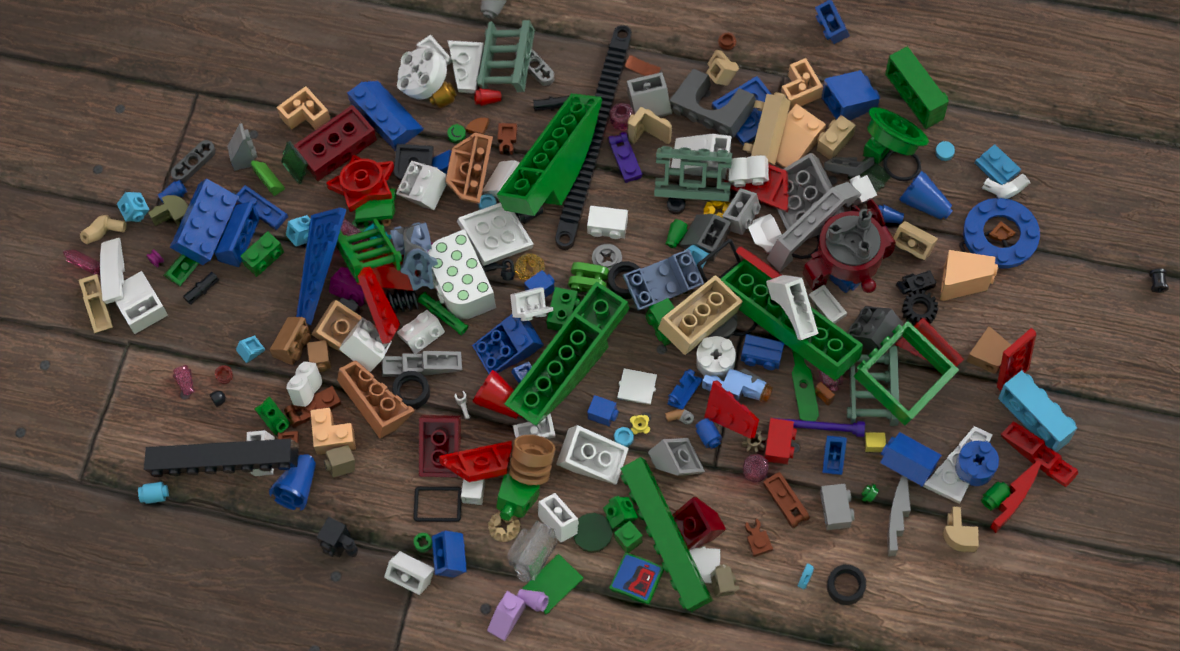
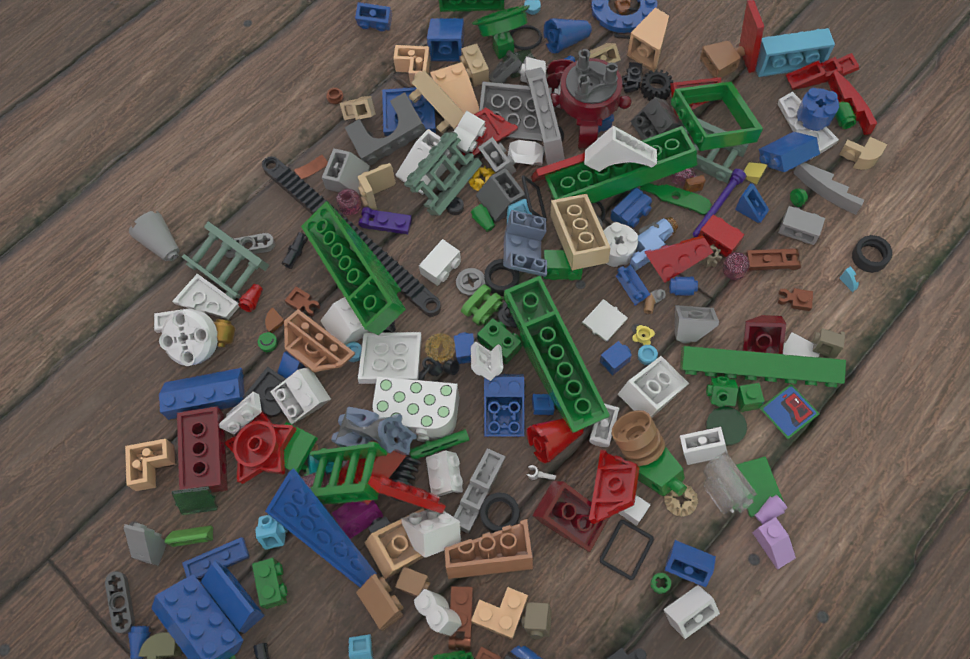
camera: 60 degrees left, 0 degrees up
none -> white bracket [219,392,262,434]
none -> black hinge [443,359,460,375]

